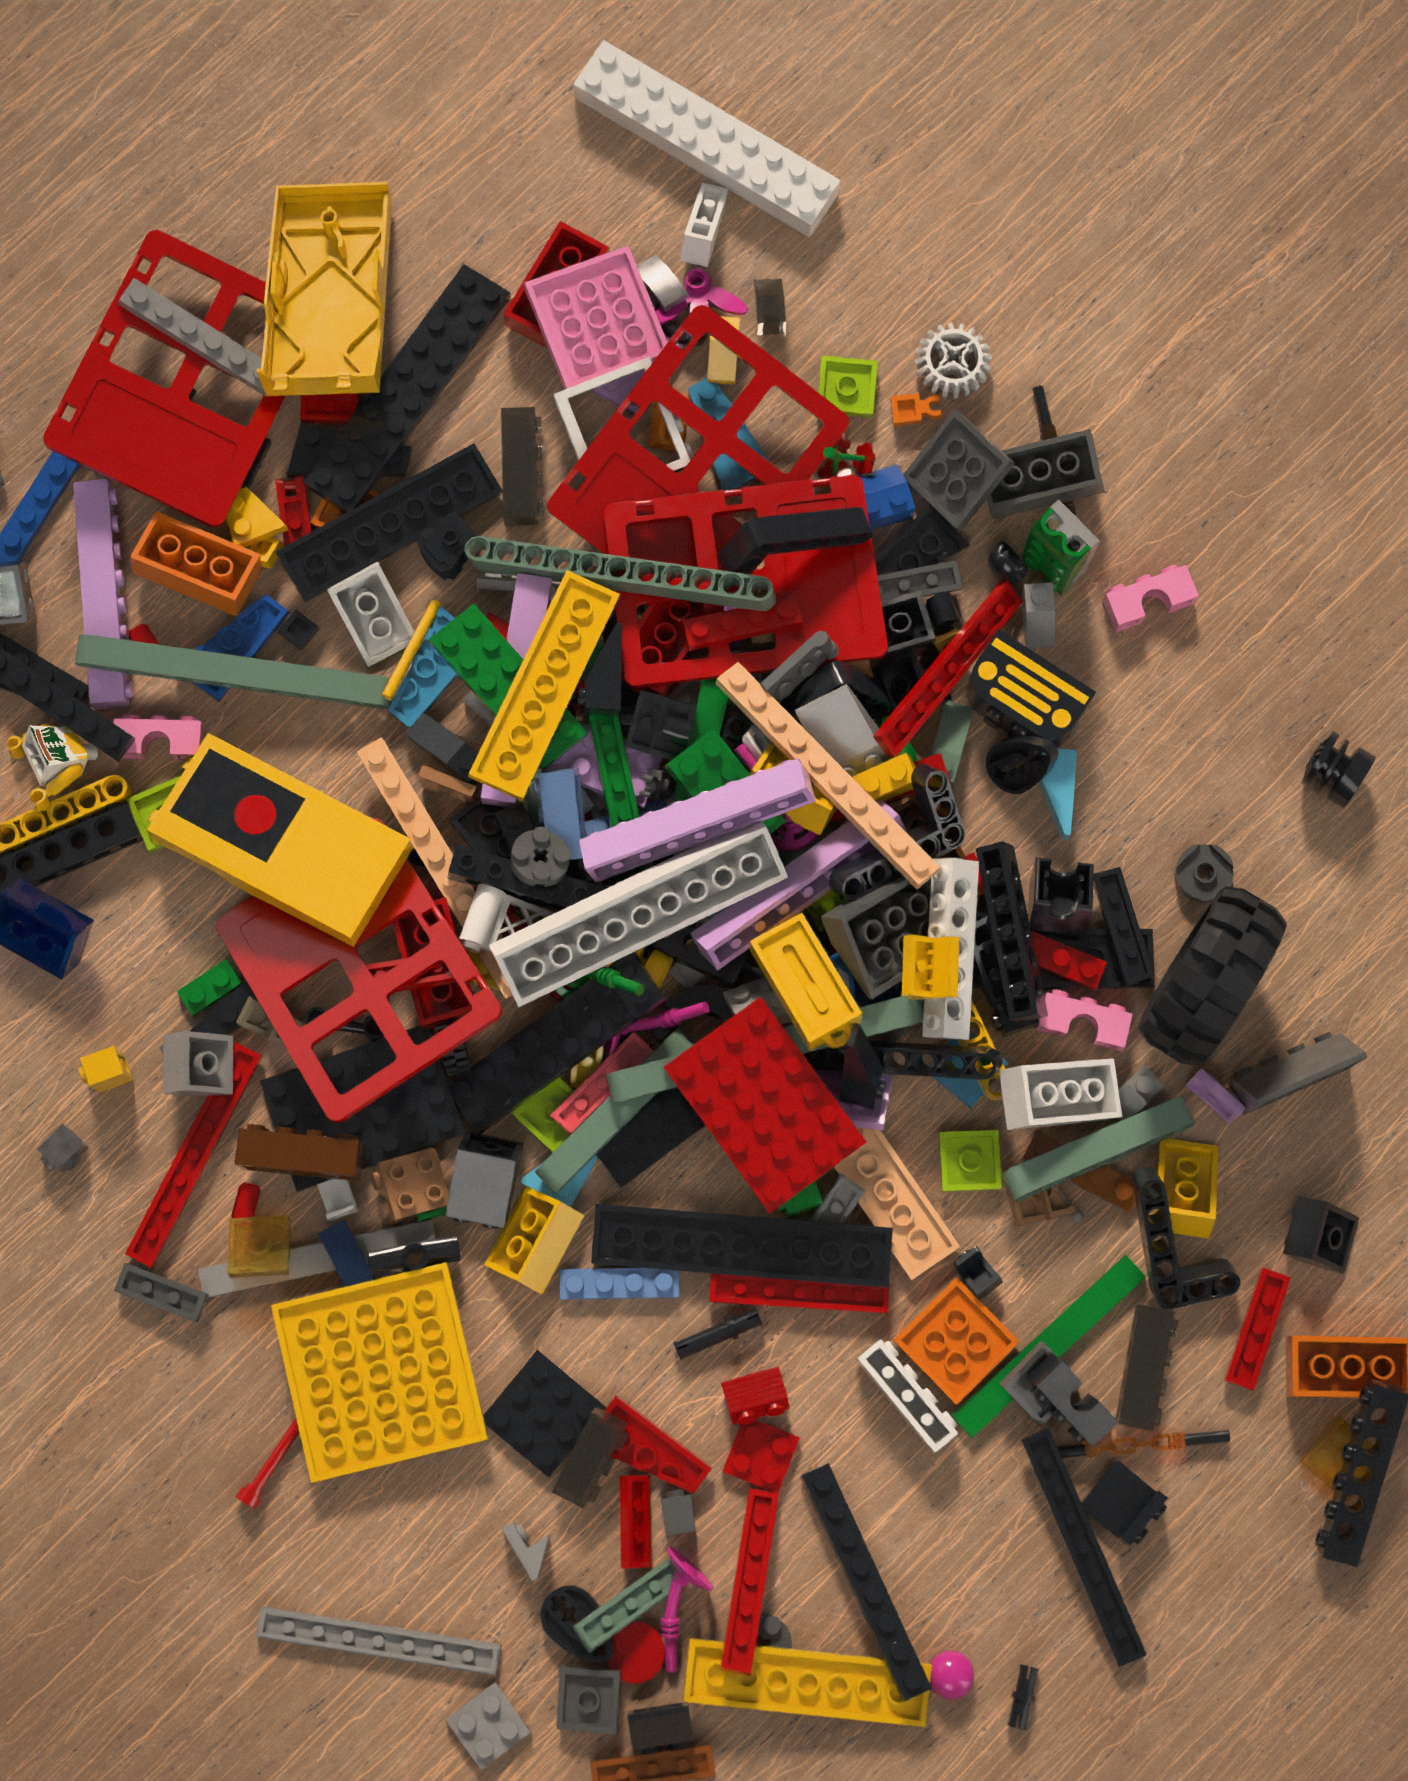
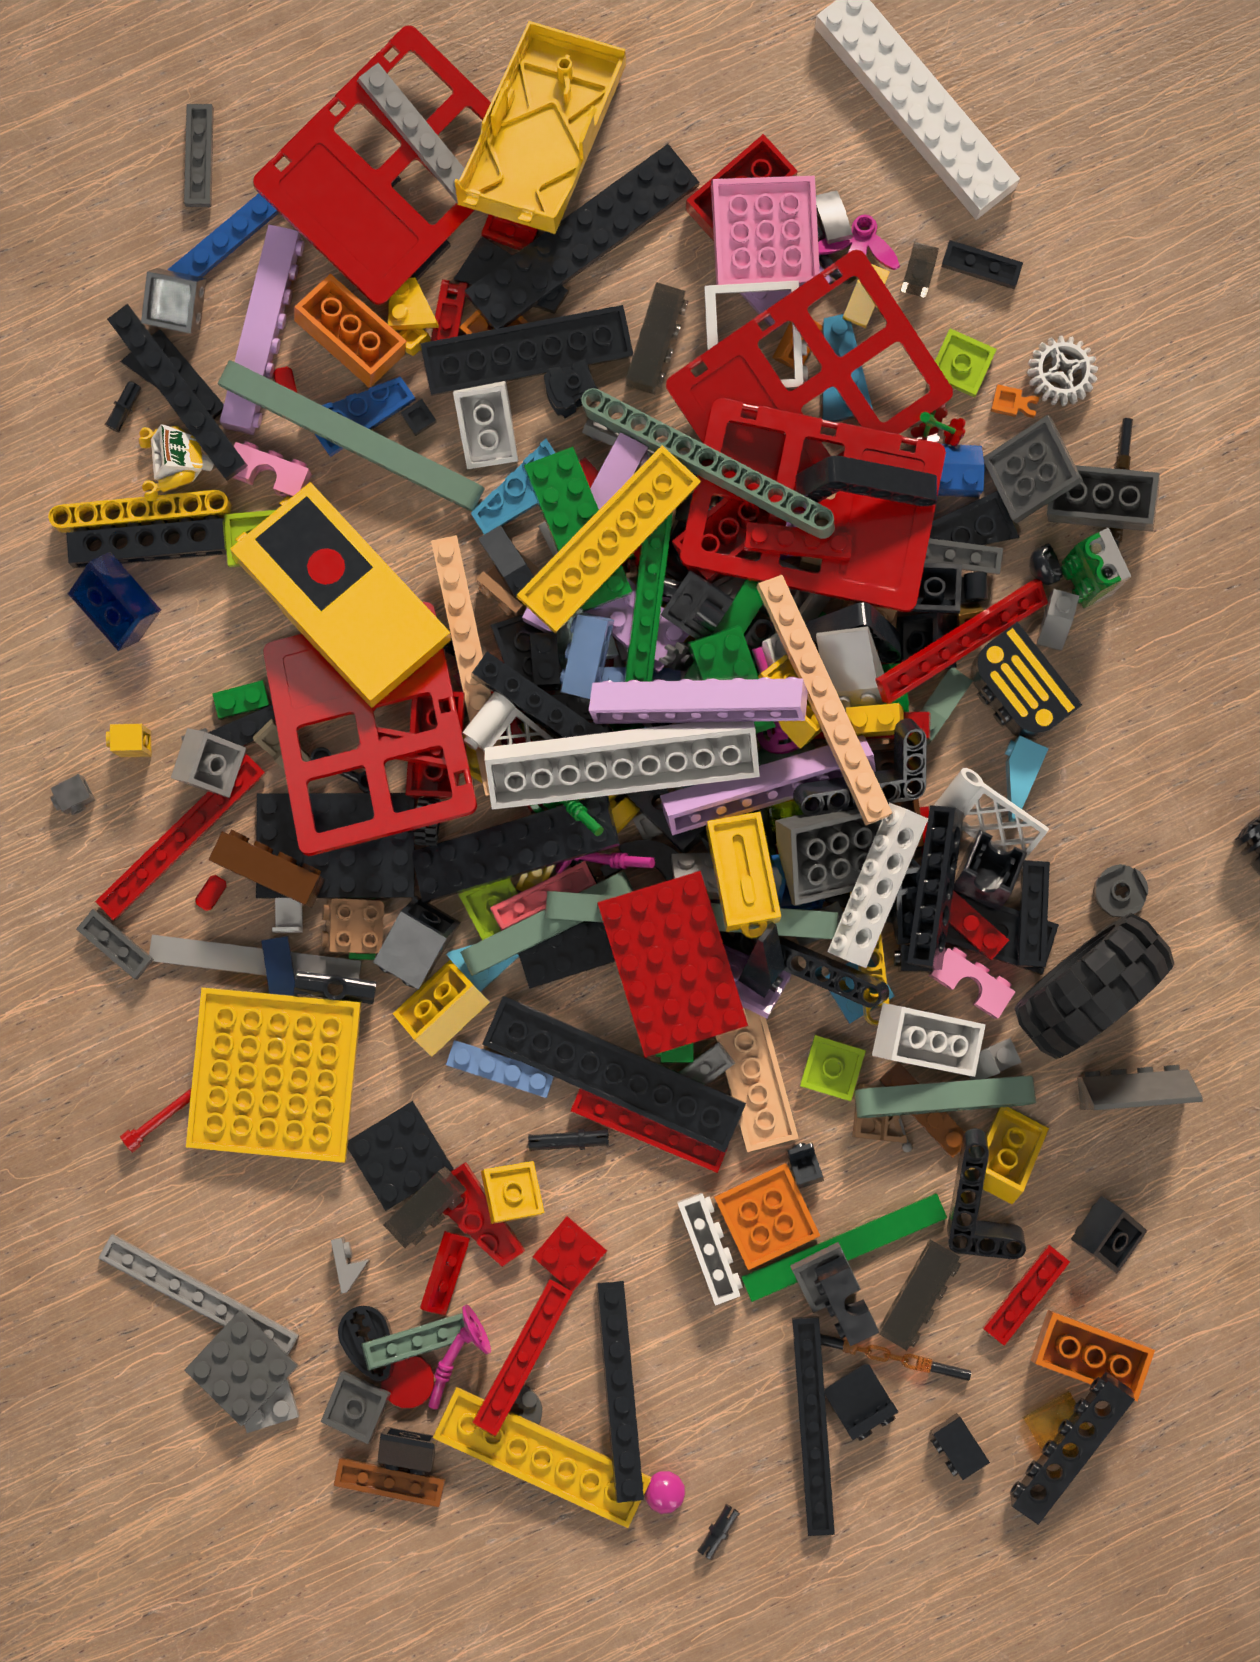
camera: 20 degrees right, 5 degrees up
clear yellow plate [227,1215,291,1278] -> none
yellow bar [382,599,442,701] -> none
dark grey plate [510,827,571,887] -> none
black slope [577,623,622,716] -> none
dark grey brick [661,1489,696,1536] -> none
white slope [680,183,729,267] -> none
red brick [721,1366,790,1425] -> none
dark grey plate [761,631,839,703] -> none
yellow bracket [902,935,959,1000] -> none
black piece [985,735,1058,794] -> none
bright pink arch [1103,565,1199,633] -> none
lavender plate [1186,1068,1246,1124] -> none
none -> dark grey plate [184,1310,299,1427]
none -> yellow plate [481,1161,545,1224]
none -> black brick [930,1413,990,1480]
none -> white piece [934,768,1049,859]
none -> black plate [941,240,1023,290]

